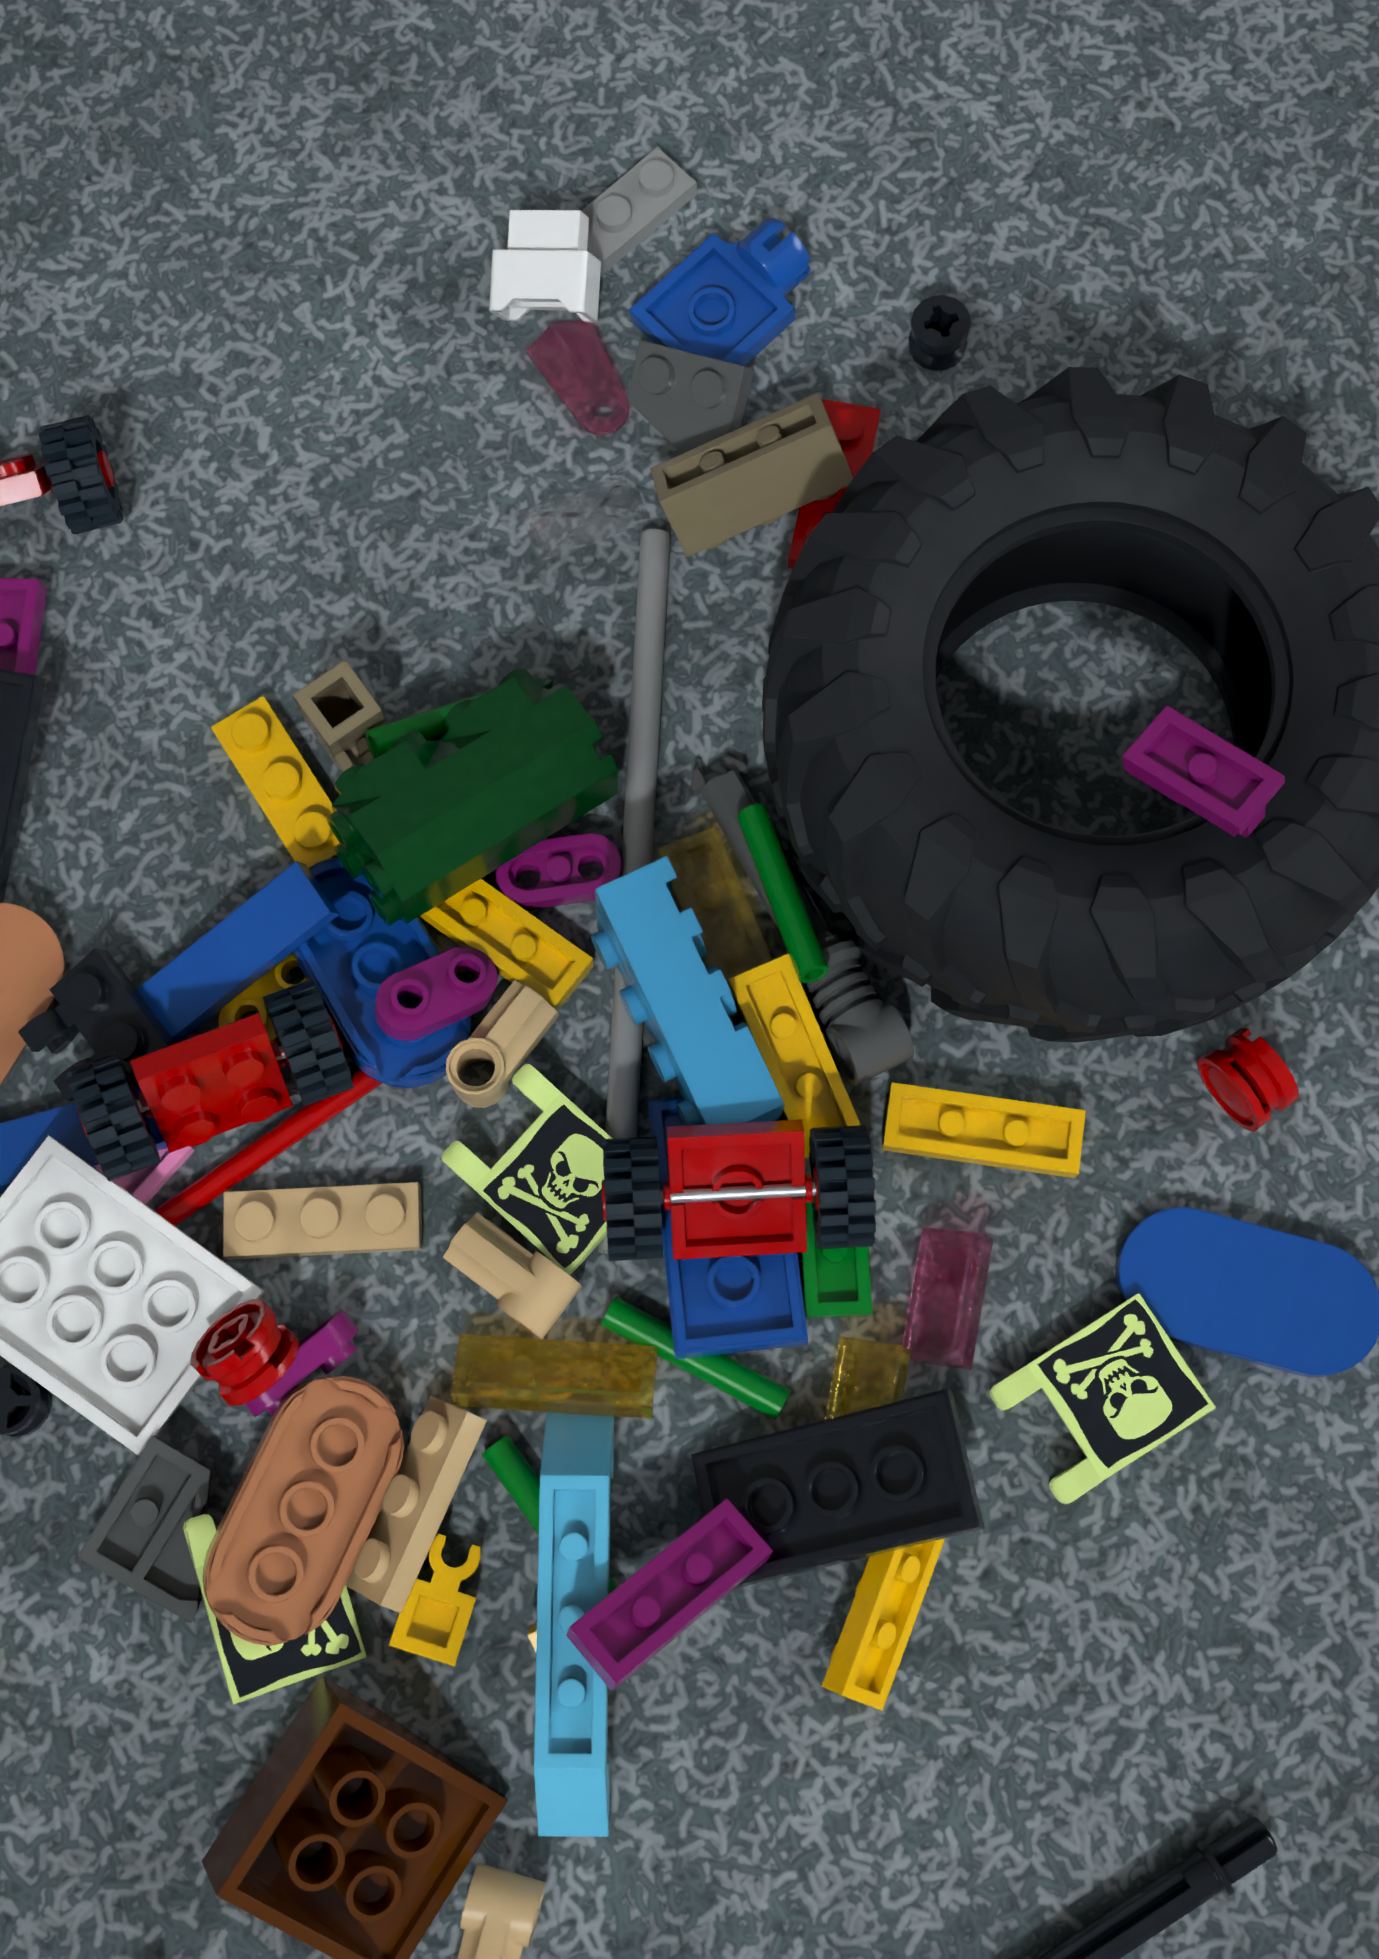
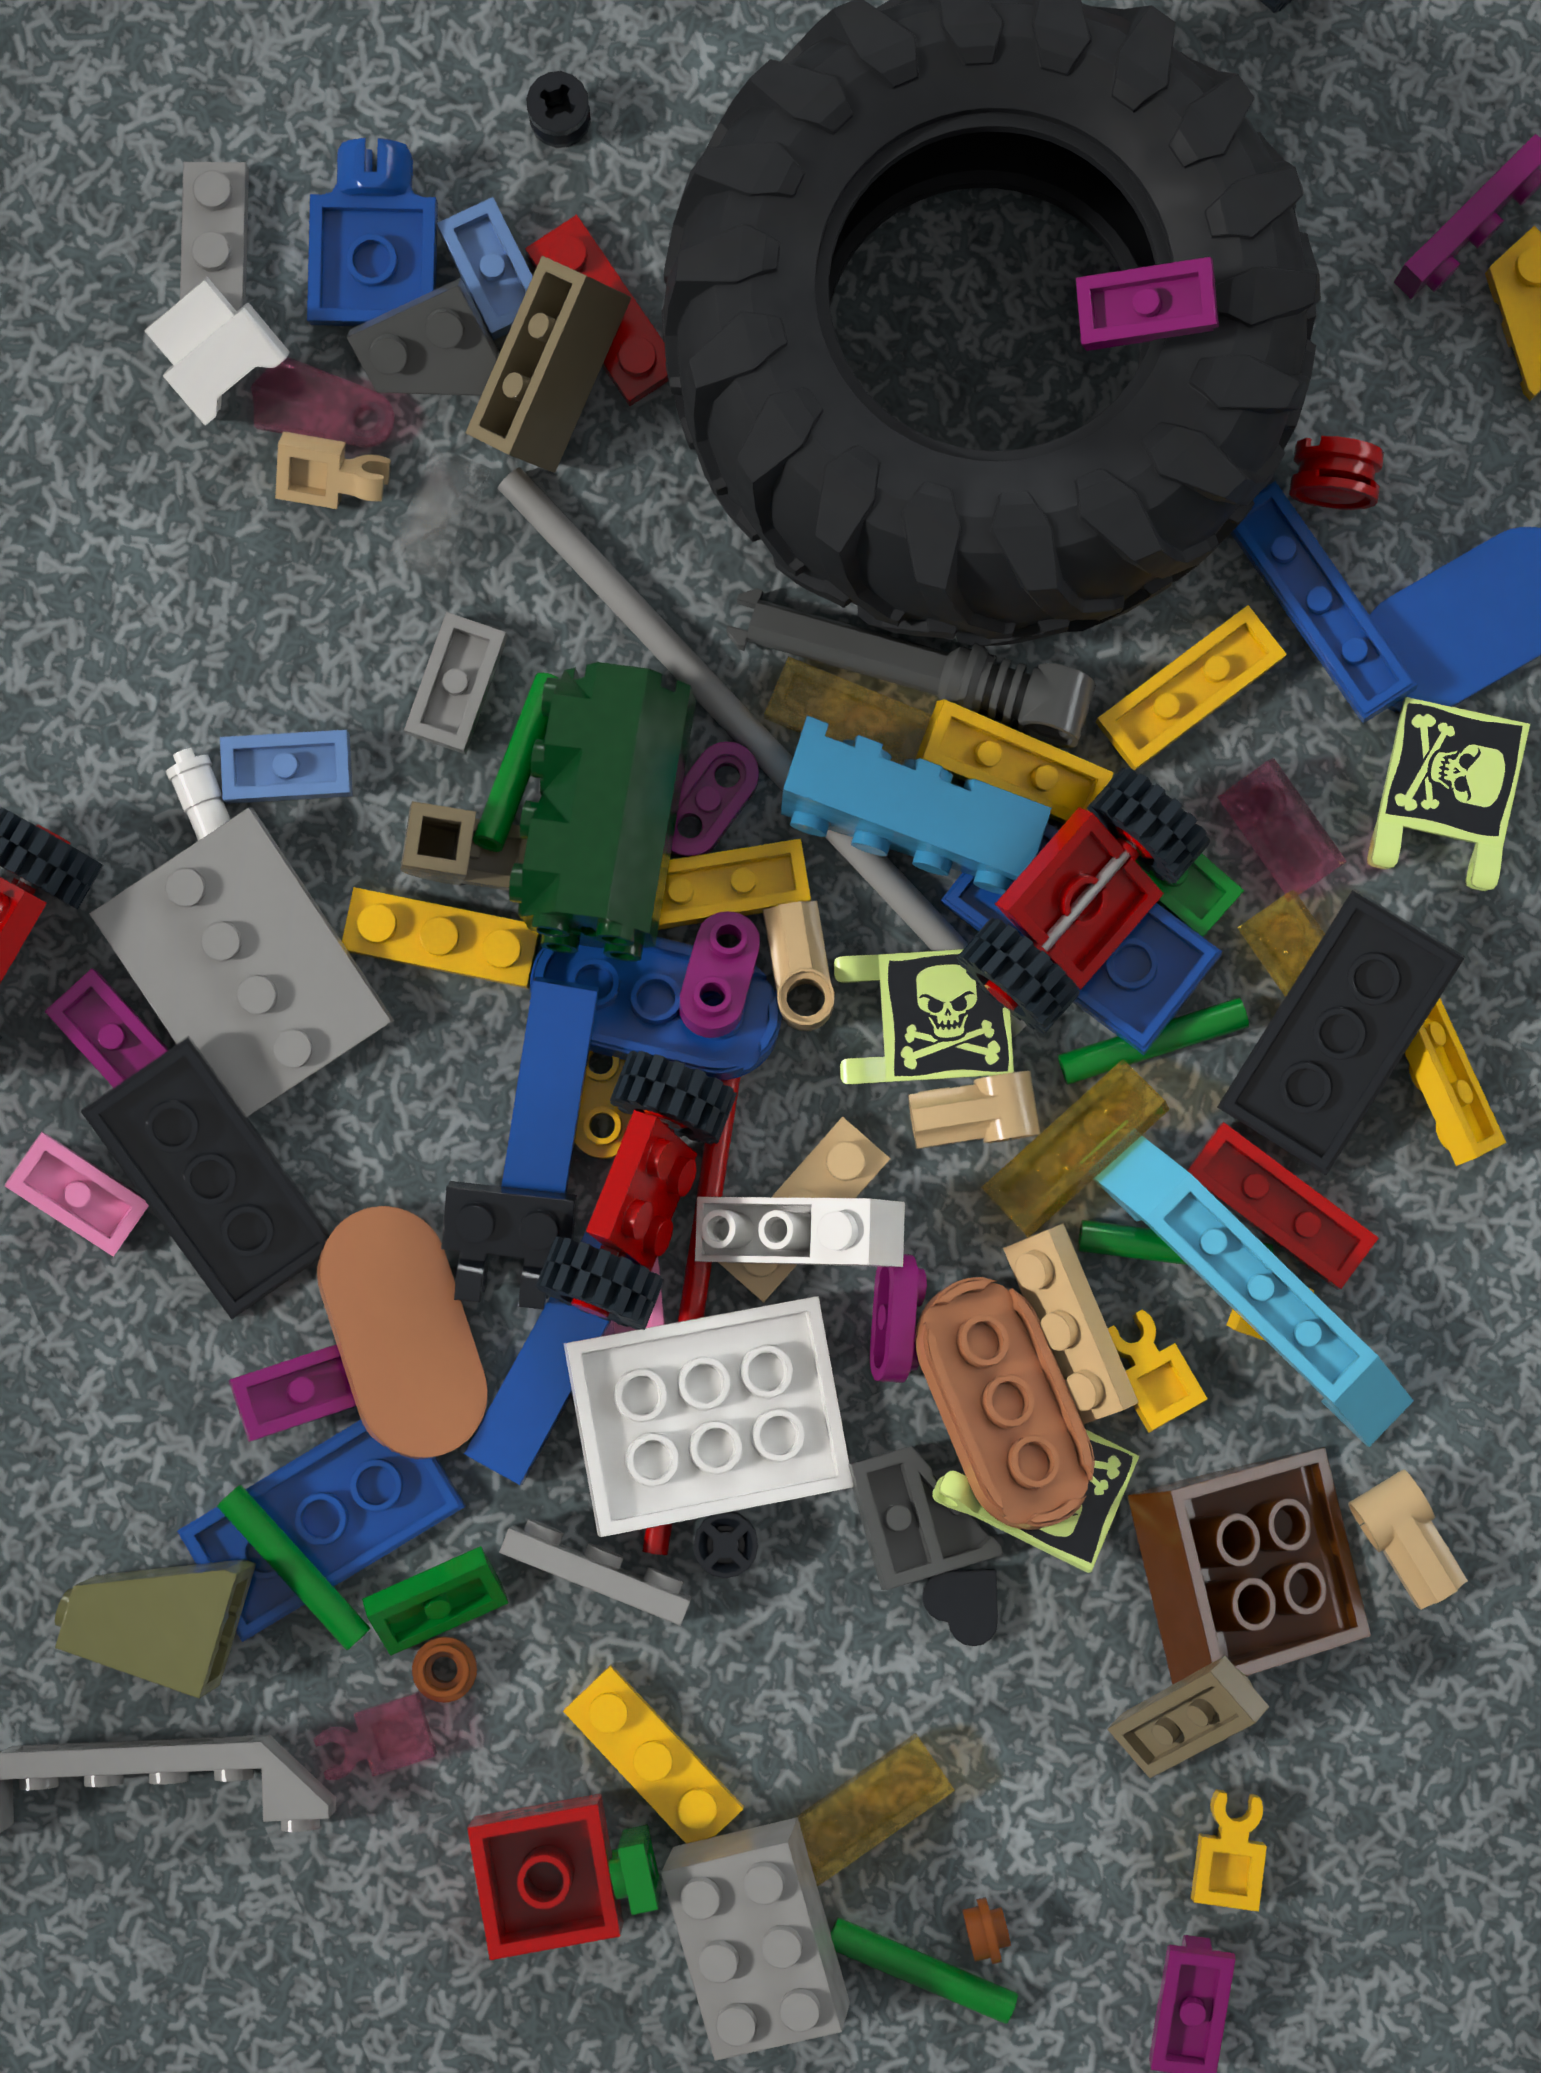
camera: 50 degrees left, 10 degrees up
red wheel [190,1299,299,1406] -> none
magenta plate [566,1499,773,1691] -> none
green piece [737,804,830,983] -> none
none -> light grey plate [89,808,394,1117]
none -> white piece [166,748,231,841]
none -> medium blue plate [220,730,353,804]
none -> tan plate [275,431,391,509]
none -> light grey plate [404,612,508,755]
none -> medium blue plate [437,197,533,340]
none -> white slope [695,1197,905,1267]
none -> black tile [922,1569,998,1646]
none -> dark tan plate [1107,1656,1269,1778]
none -> red plate [1186,1122,1379,1290]
none -> blue tile [1231,481,1418,724]

